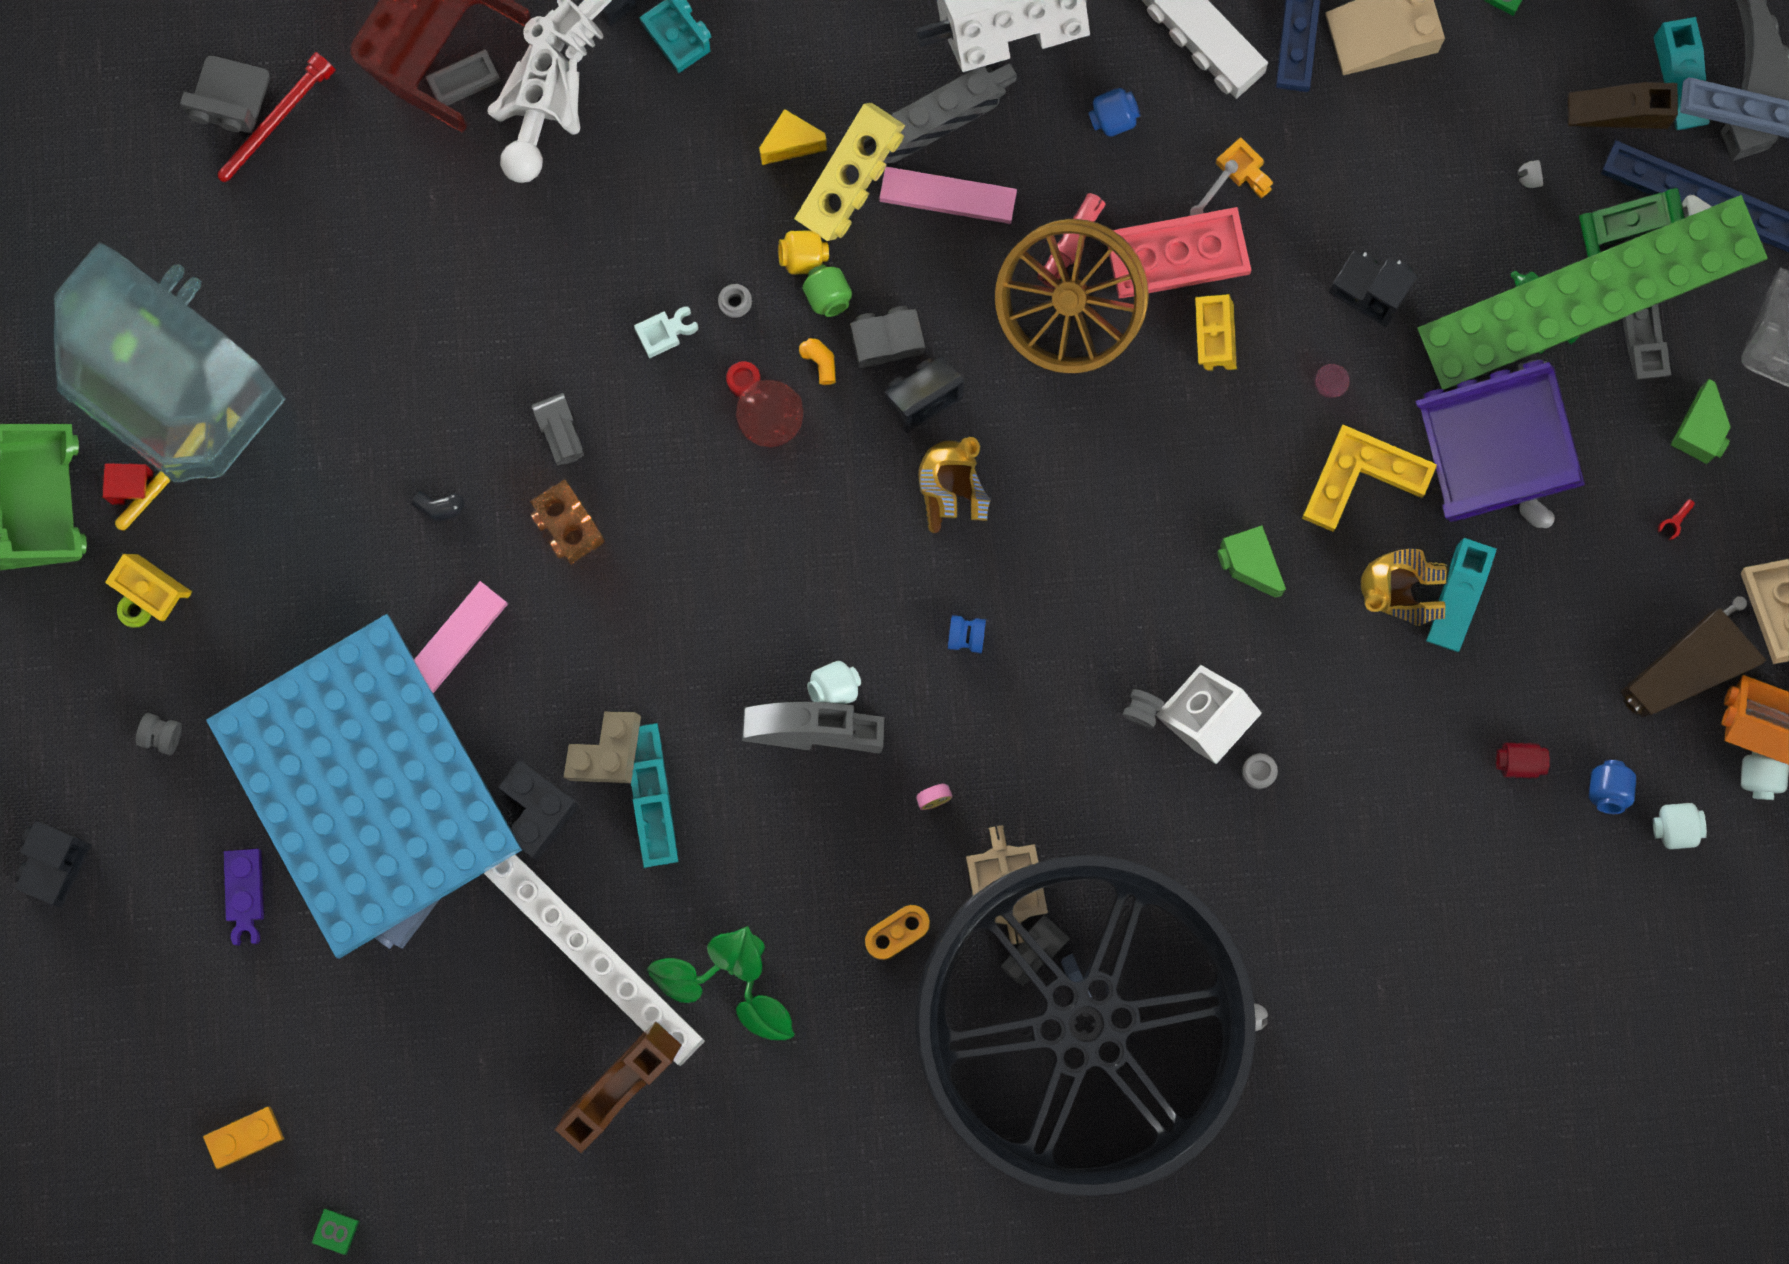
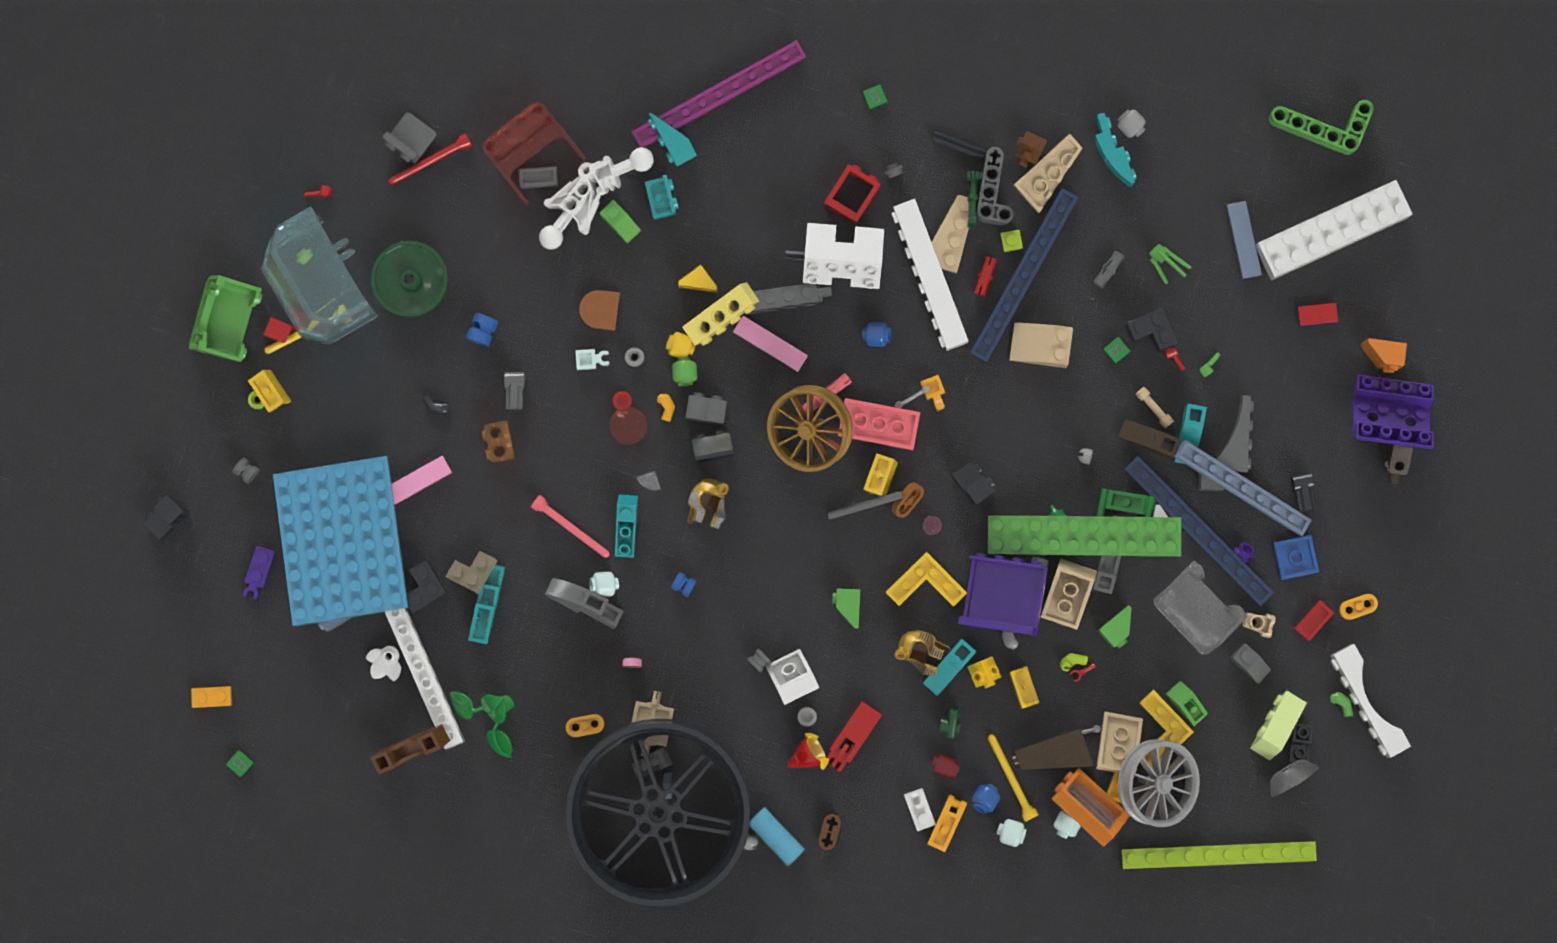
camera: 20 degrees right, 5 degrees up
none -> red hand [304,185,332,198]
none -> white plate [366,646,401,681]
none -> dark green dish [371,241,448,318]
none -> blue wheel [466,313,498,347]
none -> coral piece [531,495,610,558]
none -> dark orange tile [579,290,620,331]
none -> bright green slope [600,200,641,244]
none -> teal slope [615,494,638,558]
none -> clear tile [637,471,661,491]
none -> medium azure piece [749,807,805,866]
none -> hat [787,733,829,770]
none -> reddish brown beam [818,814,841,850]
none -> red hinge [827,701,882,773]
none -> dark grey bar [828,491,903,519]
none -> dark orange plate [892,482,924,518]
none -> white plate [904,788,936,831]
none -> light orange plate [927,795,967,852]
none -> dark green plate [940,706,961,738]
none -> yellow brick [968,656,1001,688]
none -> yellow piece [988,735,1038,822]
none -> yellow hinge [1008,666,1039,709]
none -> tan slope [1041,559,1097,630]
none -> lime arm [1060,653,1088,671]
none -> tan bar [1136,387,1174,428]

